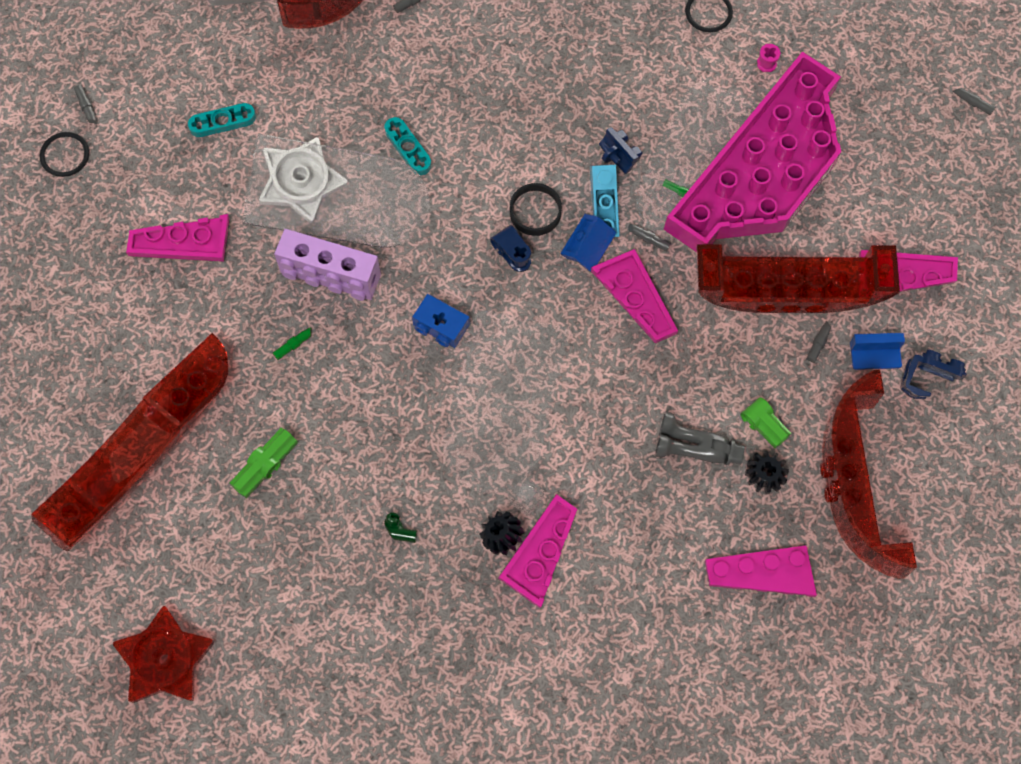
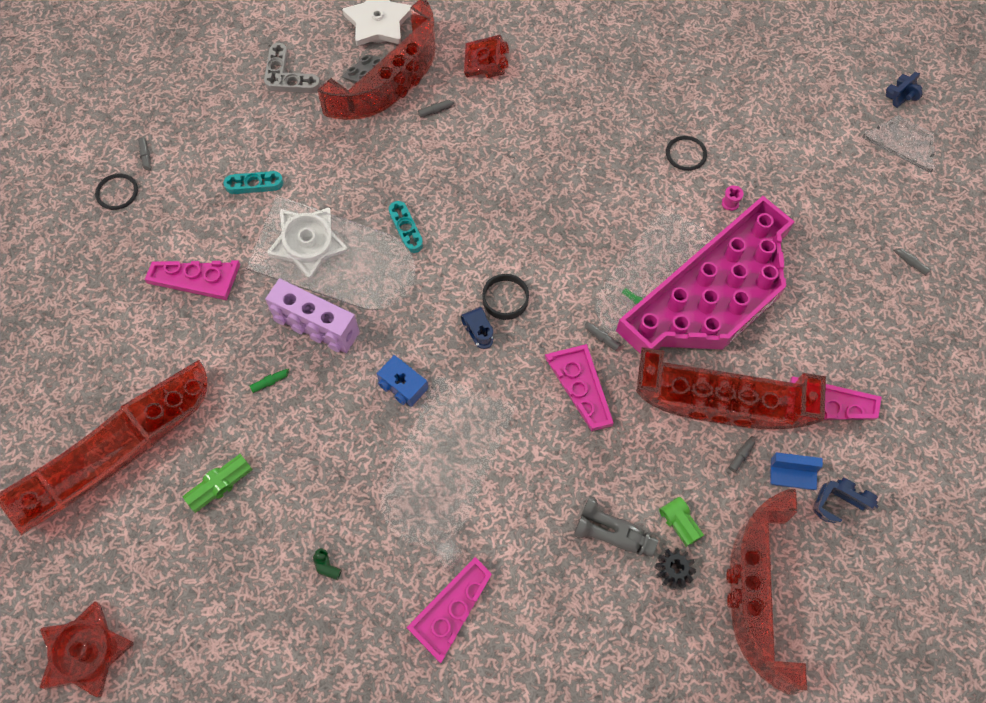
camera: 10 degrees right, 5 degrees down
black gear [479,511,525,556] -> none
blue panel [560,214,616,272] -> none
medium azure slope [590,165,619,237] -> none
dark blue hips [599,127,642,174] -> none
dark pink wing [705,545,817,597] -> none

